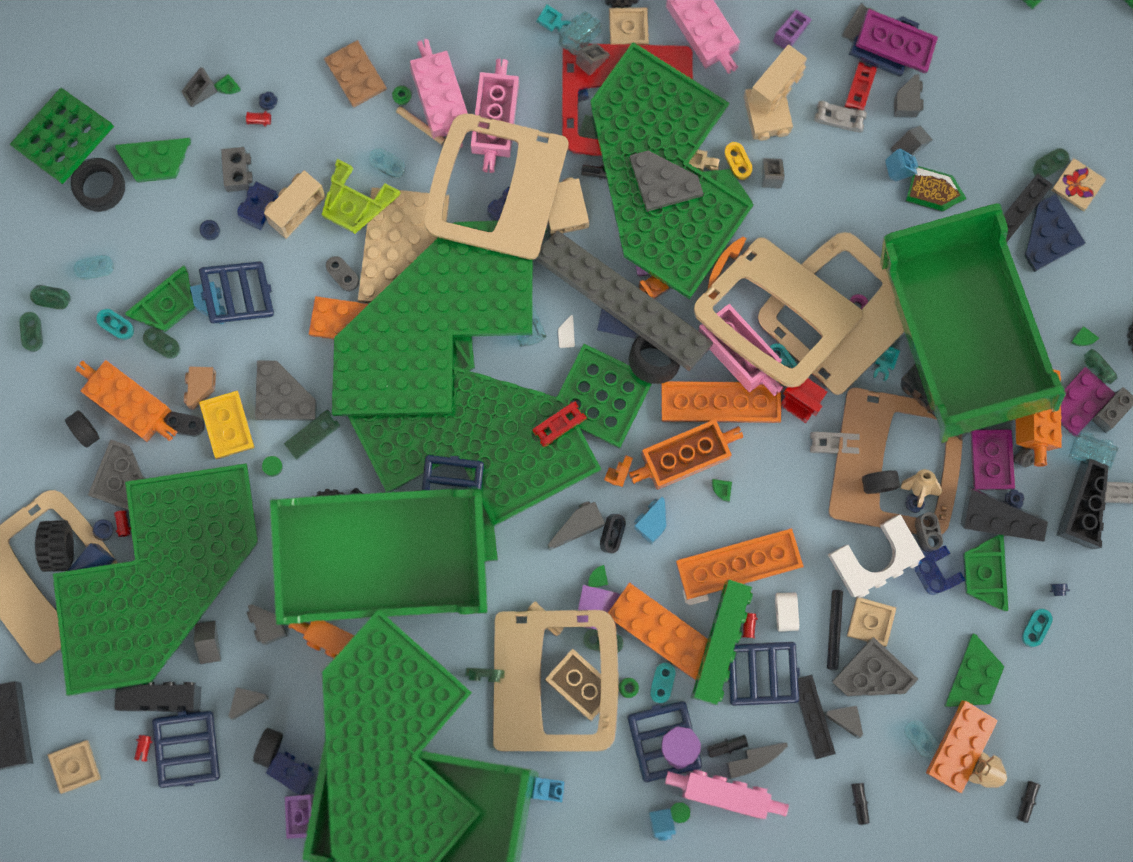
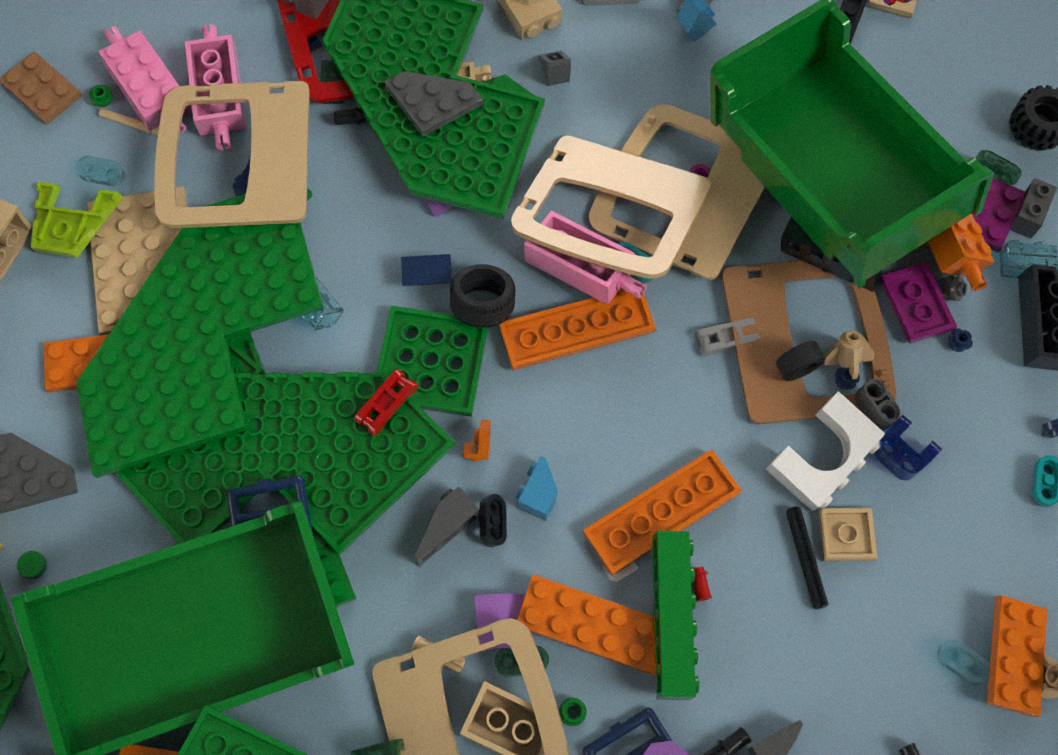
camera: 15 degrees left, 10 degrees down
clear green plate [284,410,340,460] -> none
dark grey plate [326,256,359,291] -> none
dark grey plate [534,231,713,371] -> none
tan brick [548,177,589,236] -> none
white sticker [558,315,575,348] -> none
green tile [588,565,608,588] -> none
orange brick [629,419,743,490] -> none
orange bracket [638,276,669,299] -> none
teal plate [650,663,676,704] -> none
orange slope [707,237,747,300] -> none
green tile [712,479,732,502] -> none
yellow plate [724,142,752,180] -> none
dark blue bar [728,642,800,706] -> none
white beam [775,592,799,632] -> none
red plate [781,378,828,423] -> none
black plate [798,675,836,760] -> none
dark grey slope [824,706,863,738] -> none
dark grey plate [831,637,918,696] -> none
teal plate [873,347,900,382] -> none
tile [906,166,967,212] -> none
green wing [944,633,1005,707] -> none
black wedge [961,486,1048,542] -> none
green wing [963,534,1009,612] -> none
dark blue plate [1024,194,1086,272] -> none
green tile [1071,326,1099,346] -> none

